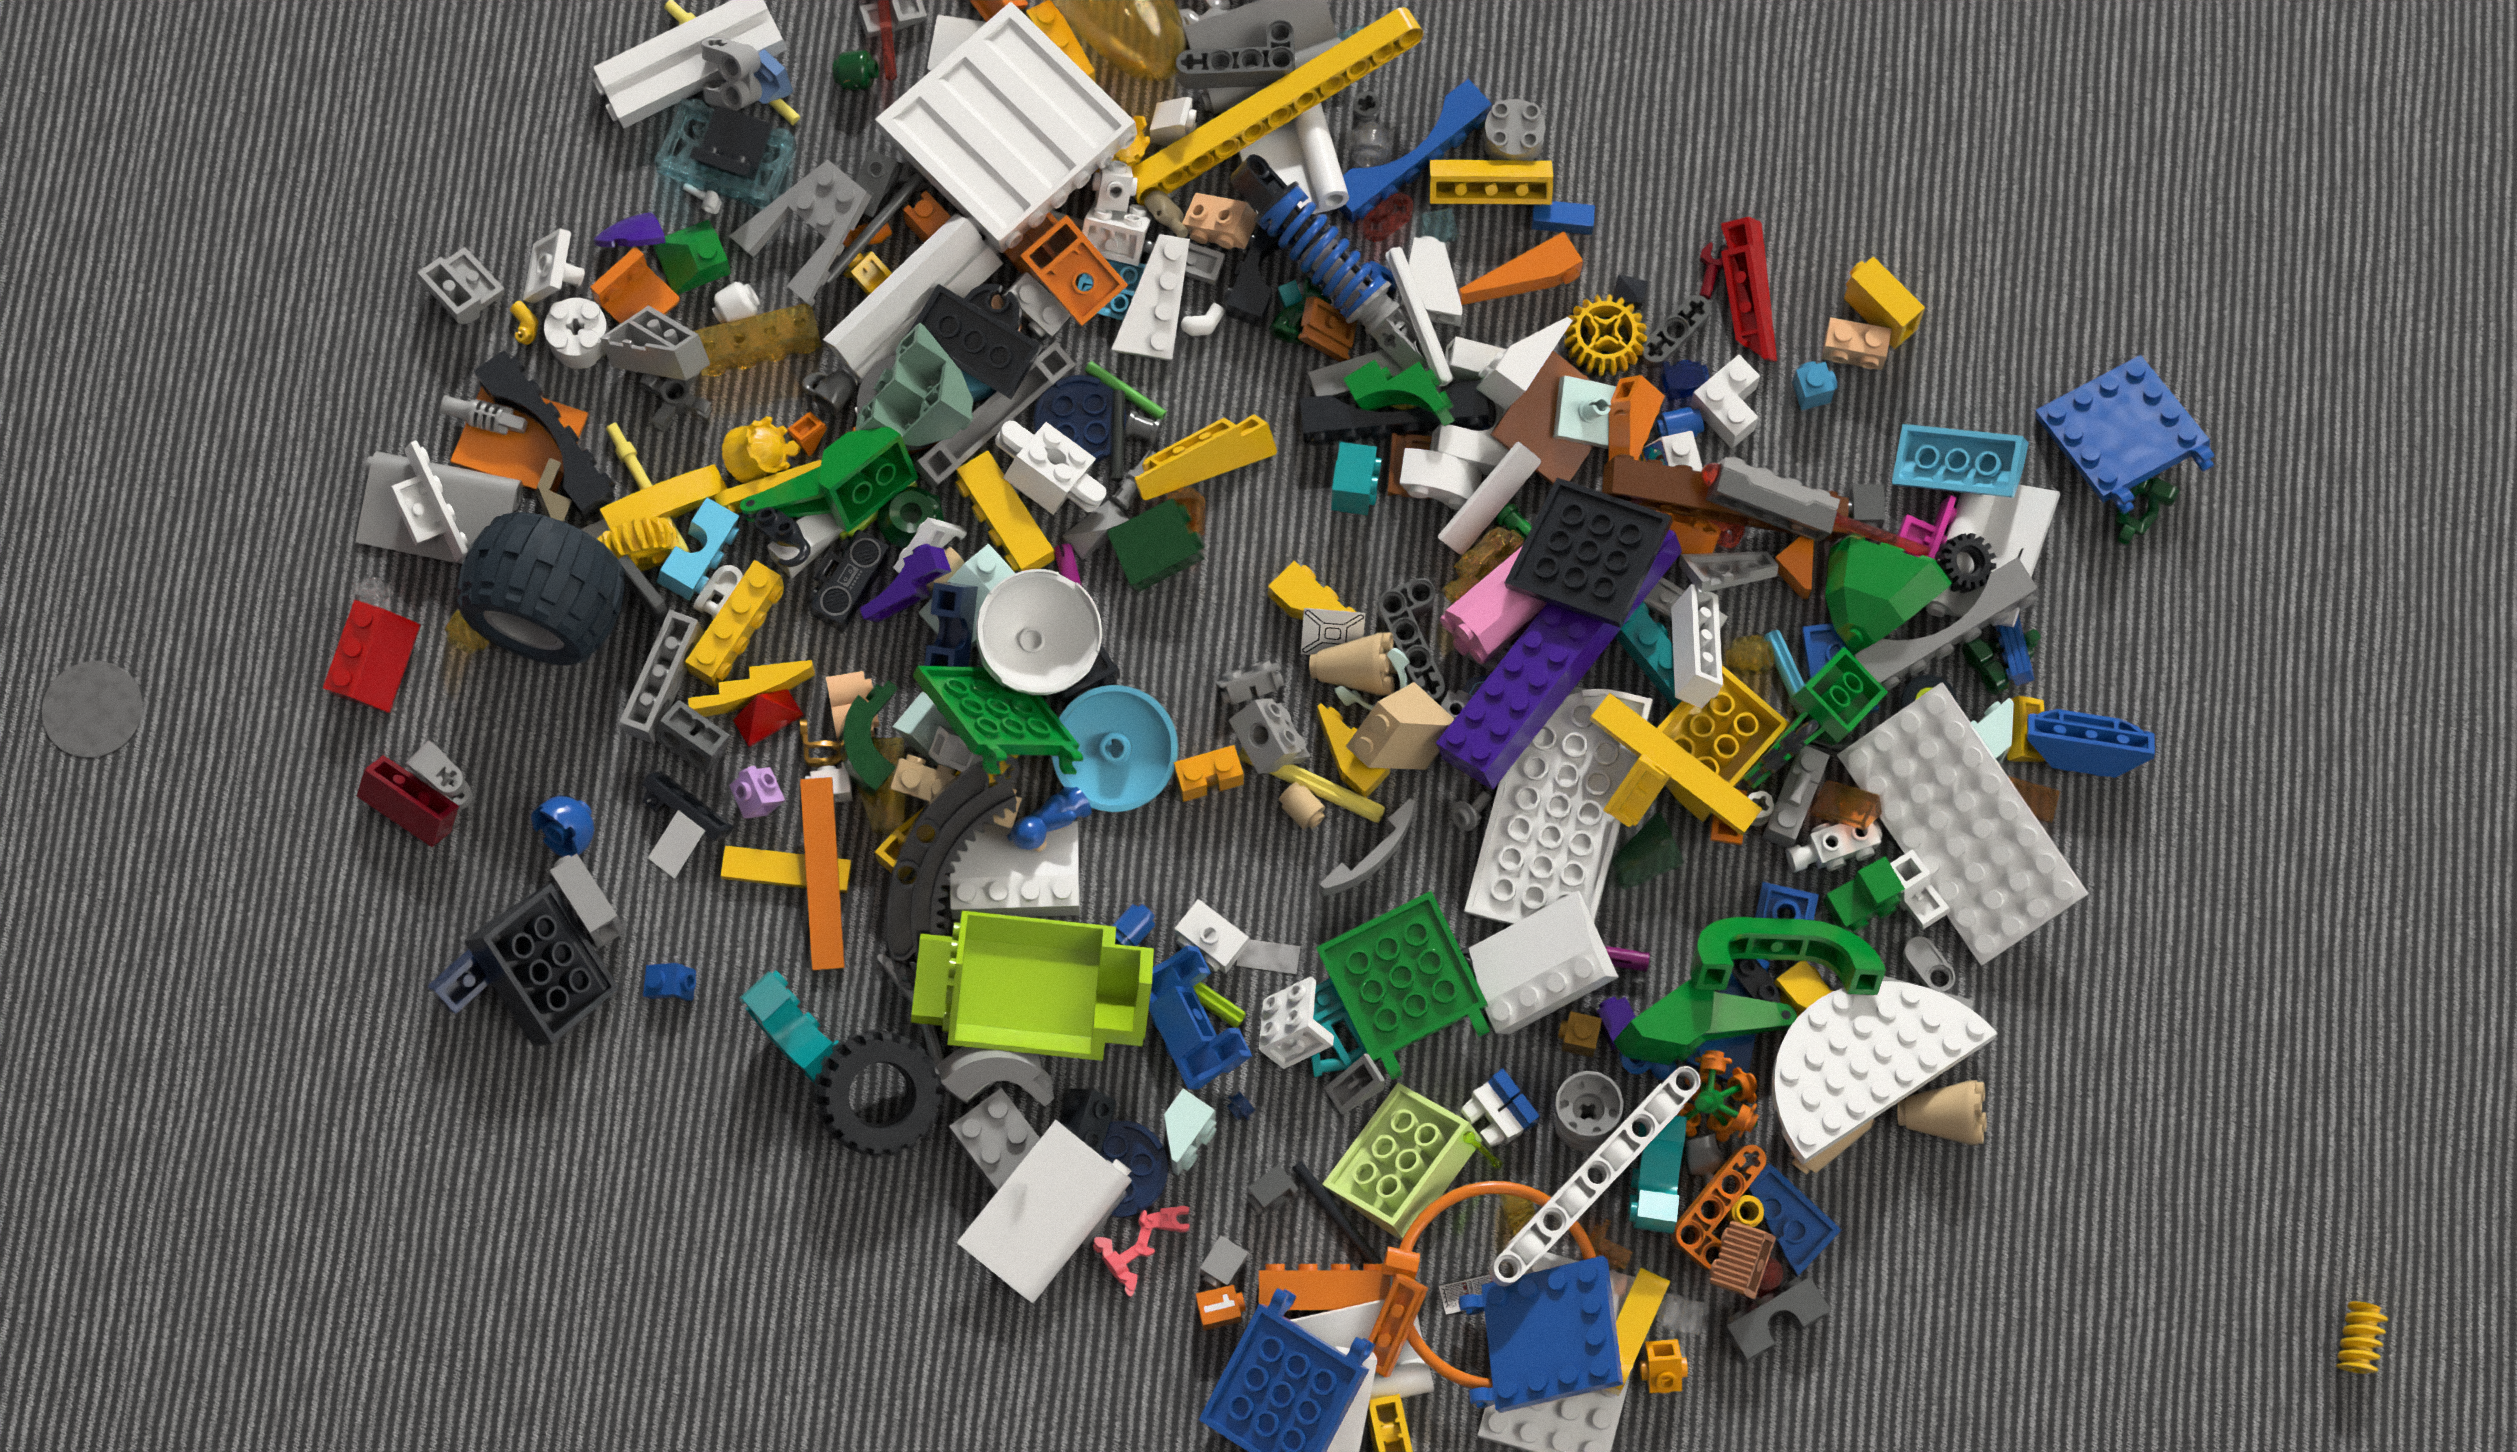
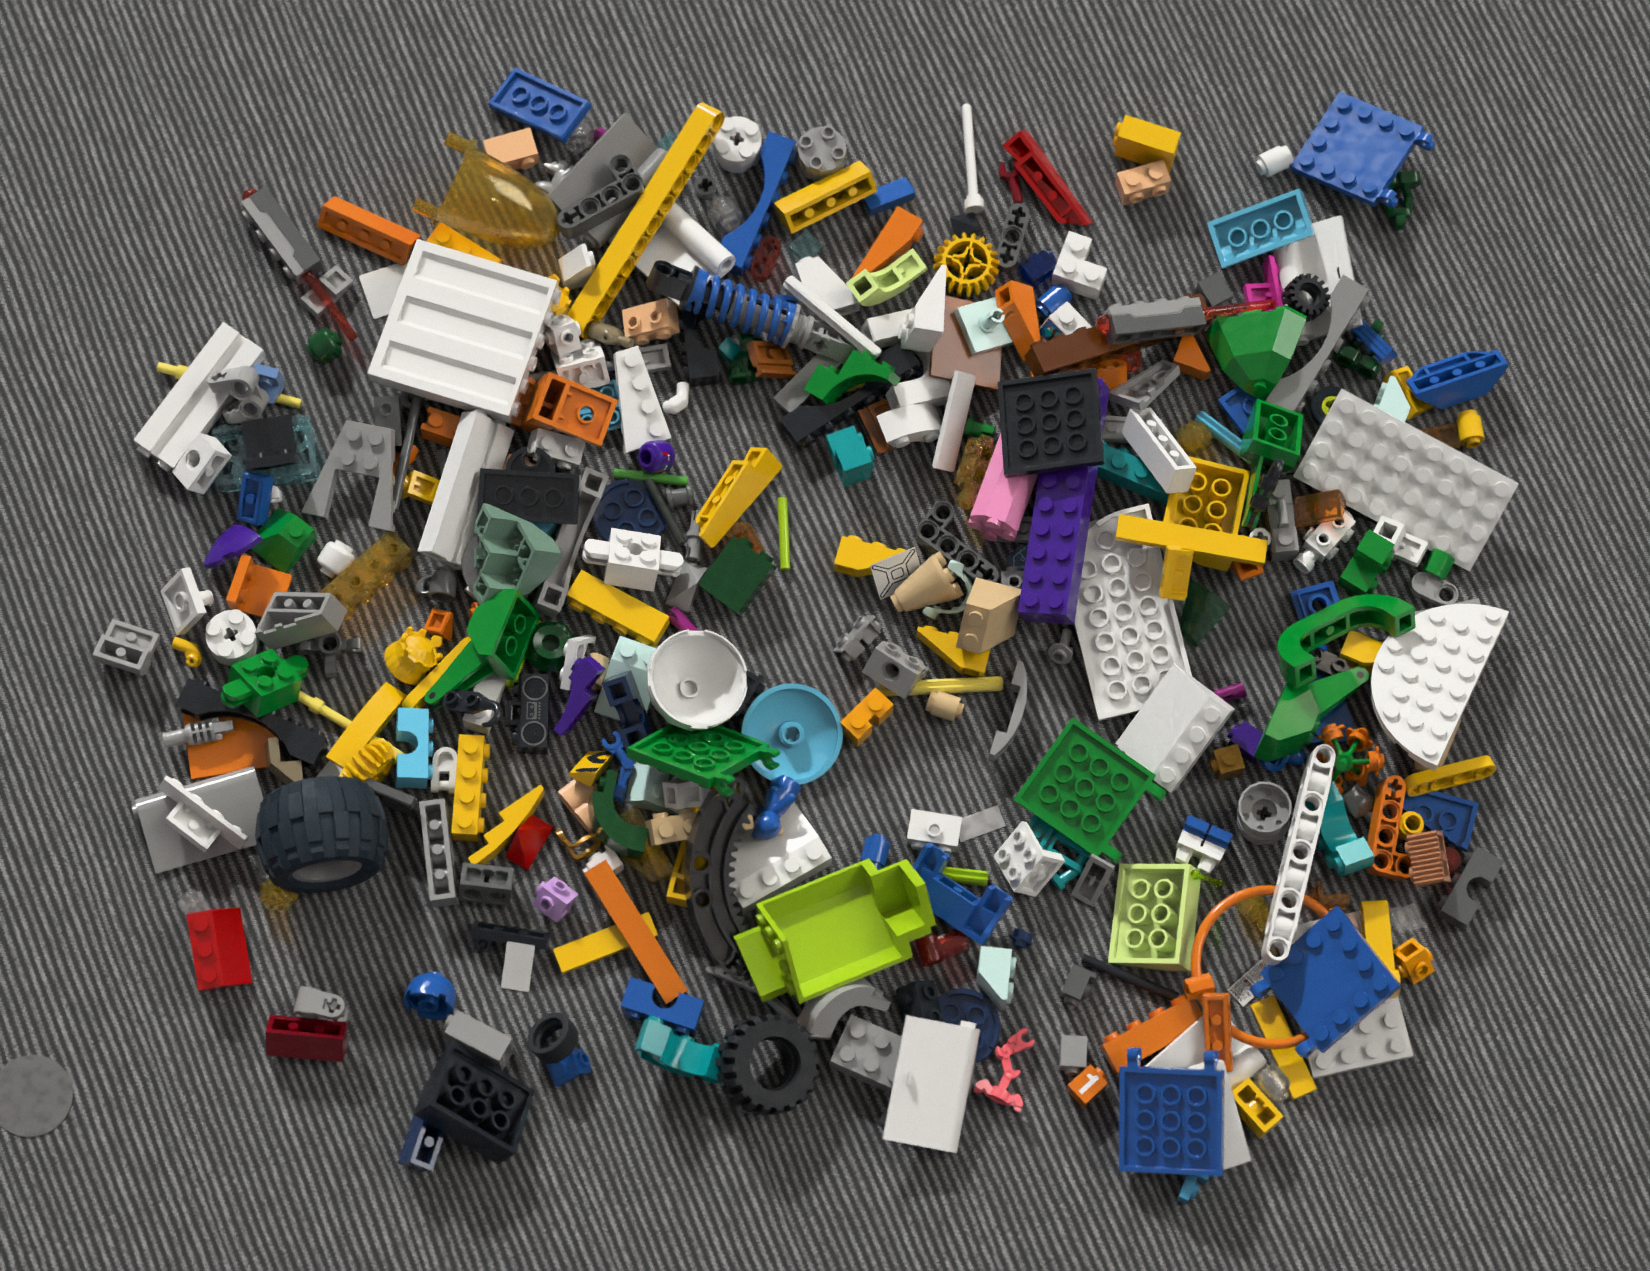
camera: 30 degrees left, 0 degrees up
dark azure brick [1792,361,1837,411] -> none
tan cone [1897,1080,1987,1145] -> none
none -> white brick [172,433,232,494]
none -> green brick [221,648,309,718]
none -> blue slope [236,471,274,526]
none -> black tyre [528,1013,579,1064]
none -> yellow slope [568,751,613,787]
none -> blue piece [601,731,634,803]
none -> blue arch [621,977,705,1036]
none -> dark purple head [638,440,675,473]
none -> white brick [713,116,762,173]
none -> lime bar [777,497,790,571]
none -> yellowish green arch [846,248,928,306]
none -> clear red piece [915,931,970,967]
none -> white piece [962,103,984,214]
none -> yellow tile [1250,995,1317,1100]
none -> clear head [1252,1064,1291,1104]
none -> white brick [1255,146,1293,177]
none -> yellow beam [1404,755,1496,797]
none -> green brick [1421,549,1455,580]
none -> yellow brick [1456,410,1485,448]

